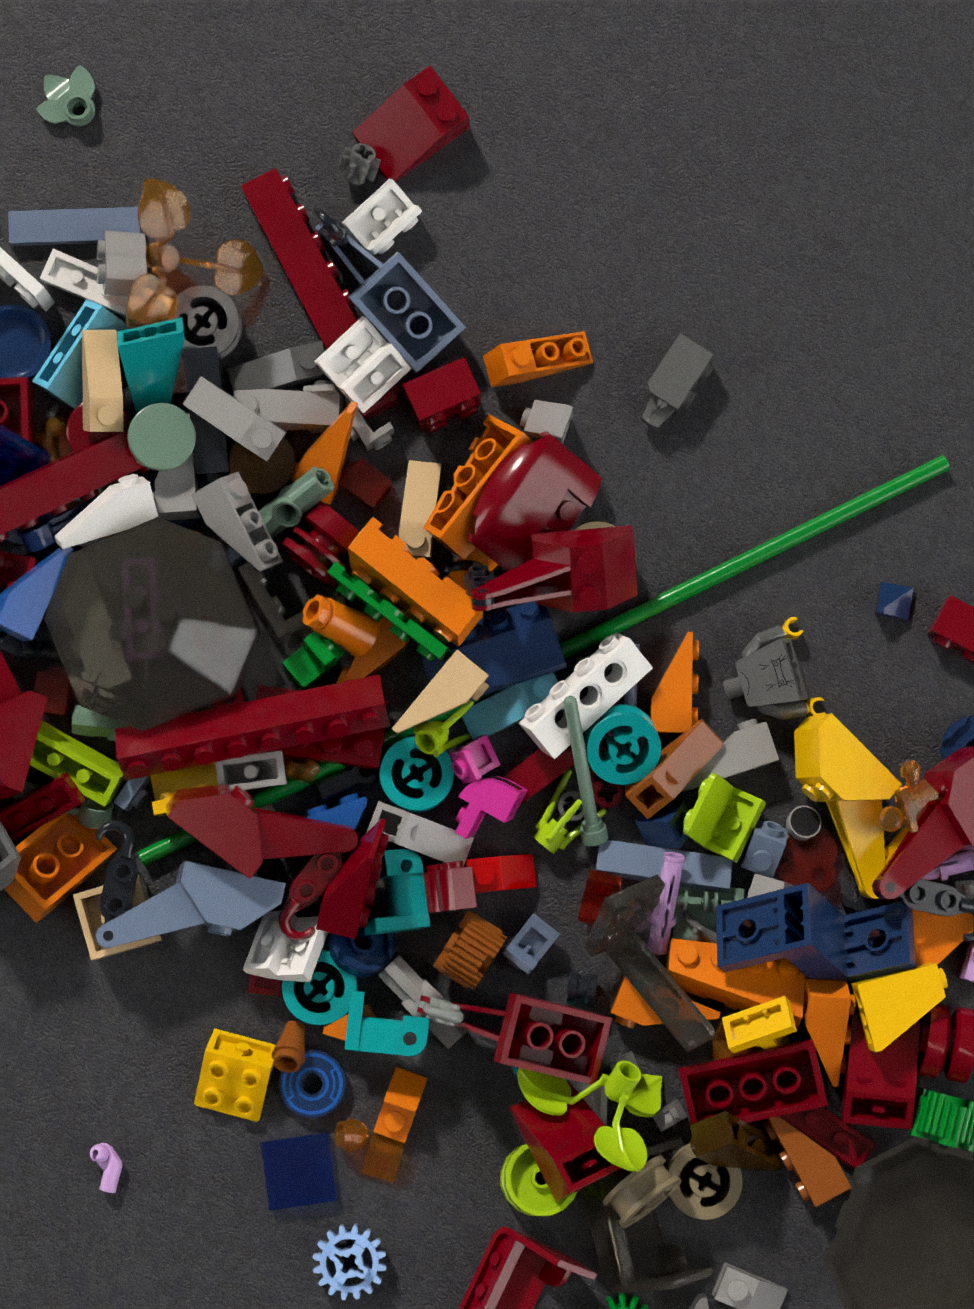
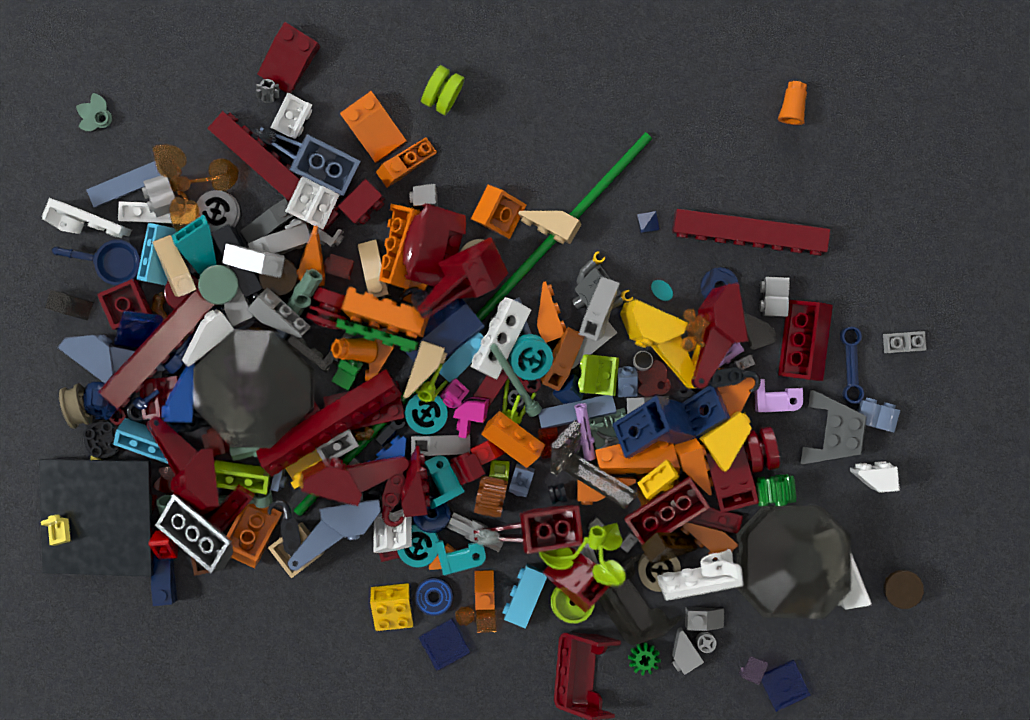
camera: 25 degrees left, 5 degrees up
lavender arm [90,1143,122,1193] -> none
dark orange cone [272,1021,305,1073] -> none
light blue gear [313,1224,387,1300] -> none
dark tan wheel [603,1155,682,1228] -> none
dark grey hinge [641,333,714,430] -> none
none -> orange slope [340,91,406,163]
none -> lime wheel [421,65,465,116]
none -> orange slope [471,185,526,239]
none -> orange brick [481,411,545,468]
none -> lime slope [489,460,510,484]
none -> medium azure brick [502,564,547,629]
none -> tan slope [518,211,582,244]
none -> light grey slope [579,277,620,341]
none -> teal sticker [651,280,673,301]
none -> white plate [657,549,743,600]

